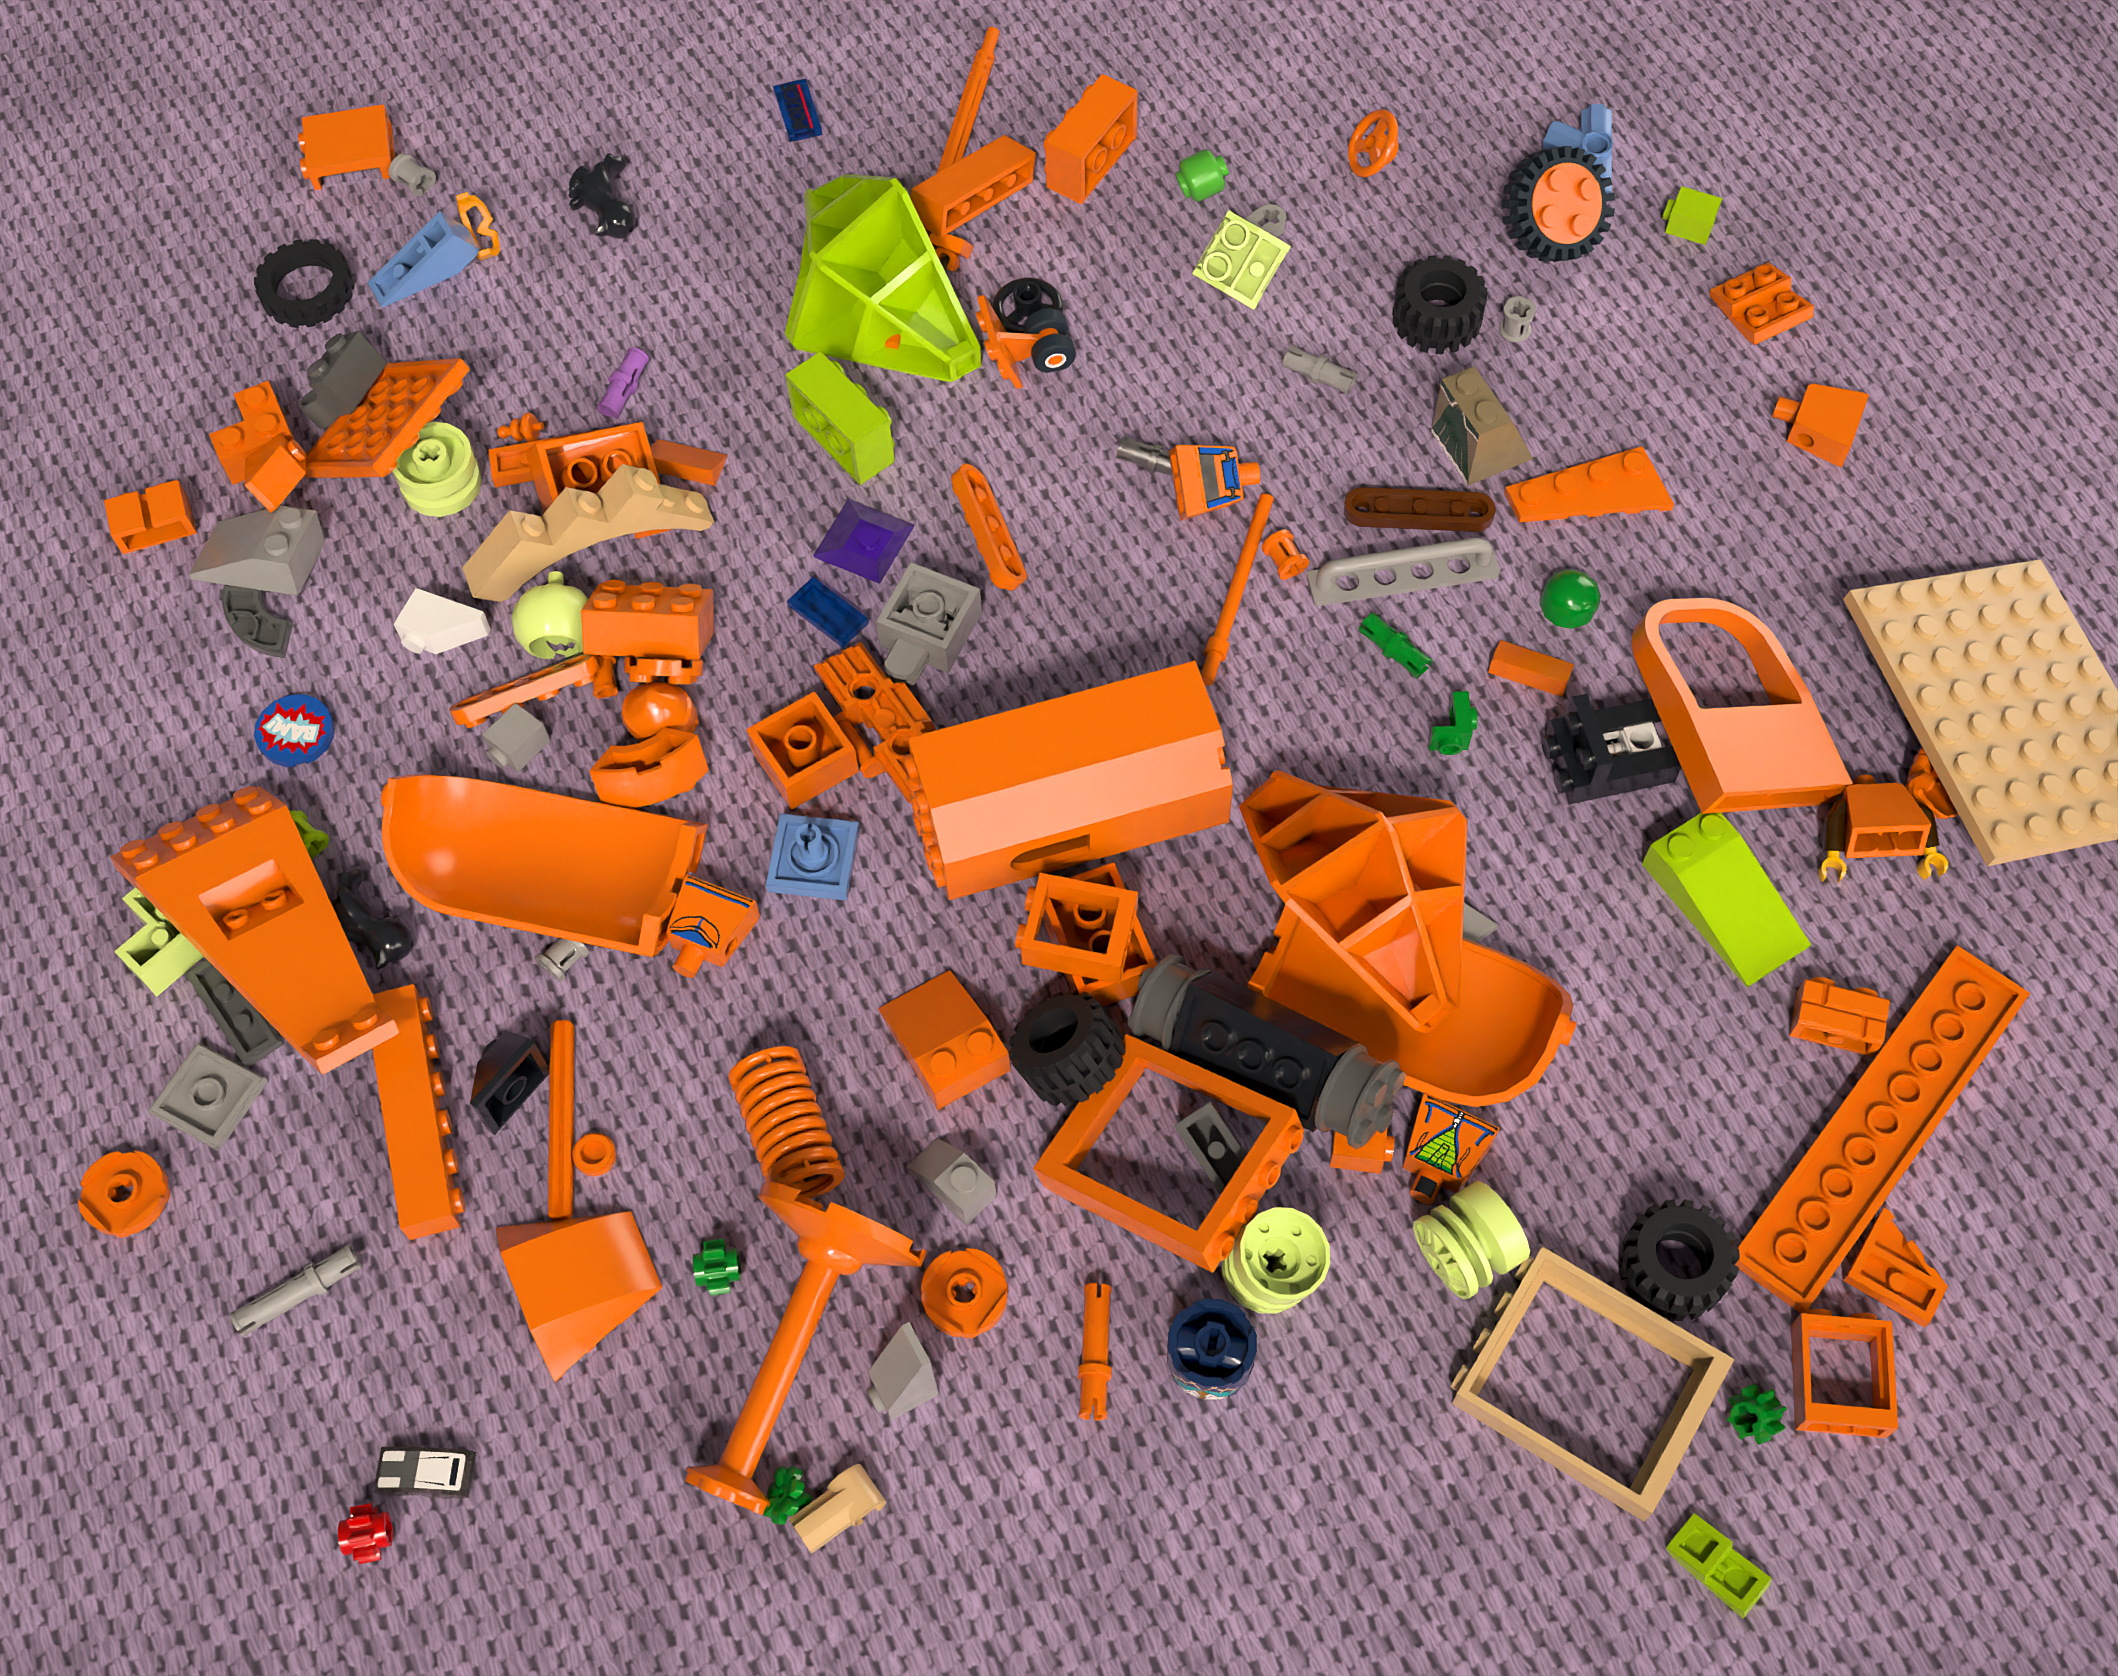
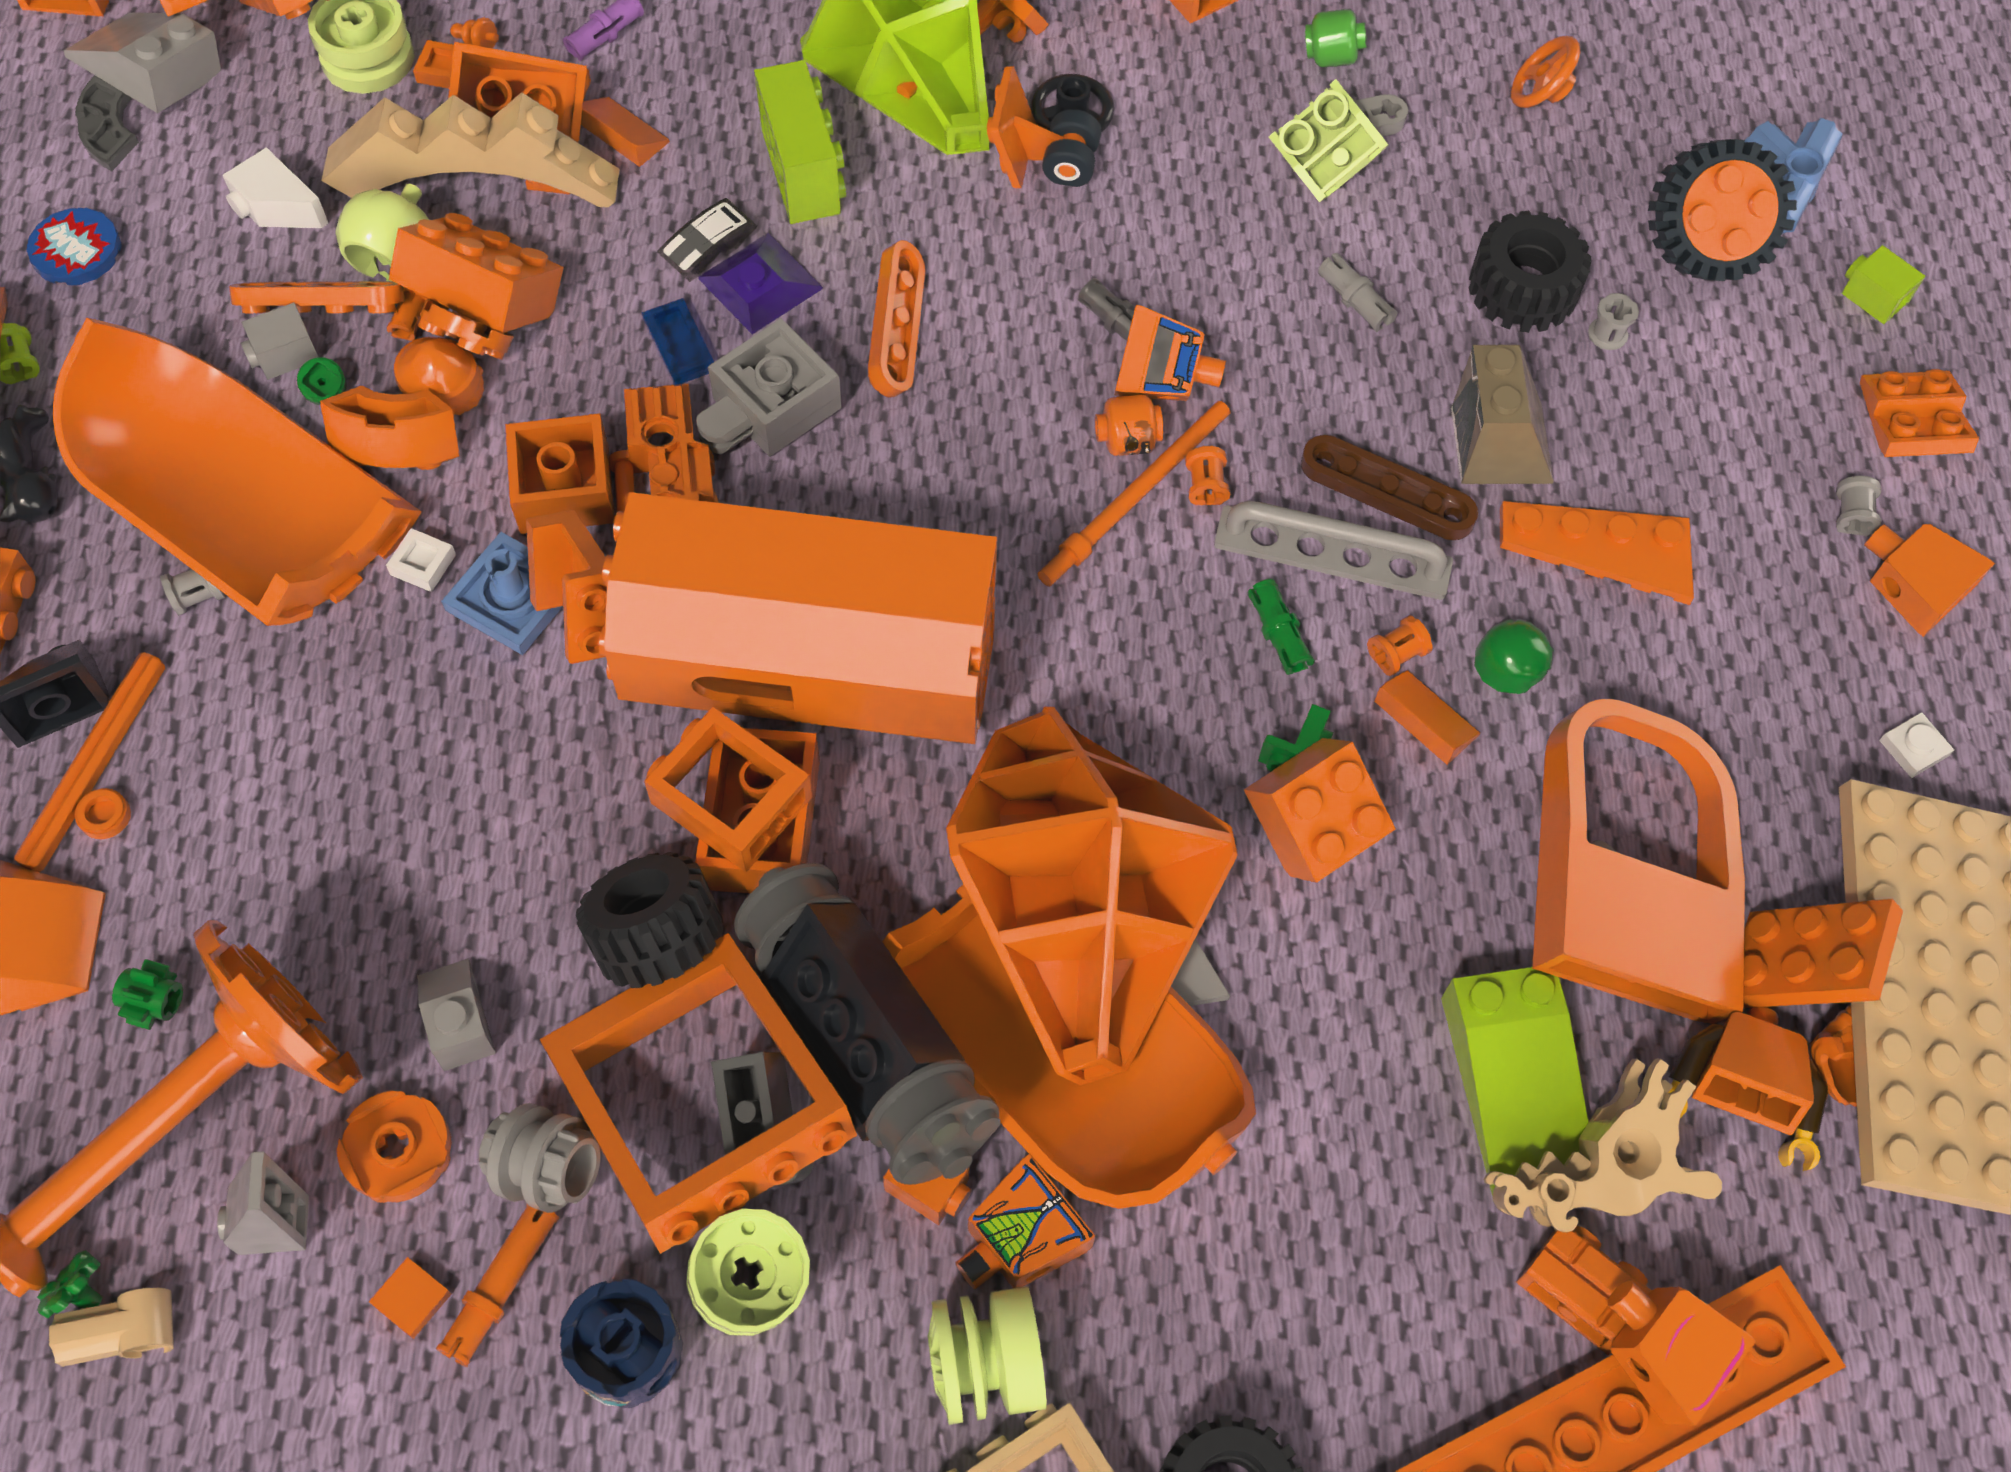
camera: 20 degrees right, 0 degrees up
orange torso [667,874,760,978] -> none
orange piece [728,1046,845,1199] -> none
orange slope [878,970,1011,1110] -> none
black brick [1541,693,1682,805] -> none
none -> green tile [297,357,347,405]
none -> orange tile [368,1257,452,1339]
none -> white plate [386,528,456,592]
none -> light grey piece [479,1103,600,1213]
none -> orange panel [526,510,607,664]
none -> slope [656,198,758,282]
none -> orange head [1095,395,1163,456]
none -> orange brick [1244,738,1396,883]
none -> orange bush [1367,615,1433,676]
none -> tan animal [1484,1059,1722,1233]
none -> orange torso [1607,1280,1756,1426]
none -> orange plate [1743,898,1903,1008]
none -> light grey bush [1836,476,1881,536]
none -> white plate [1879,712,1954,778]

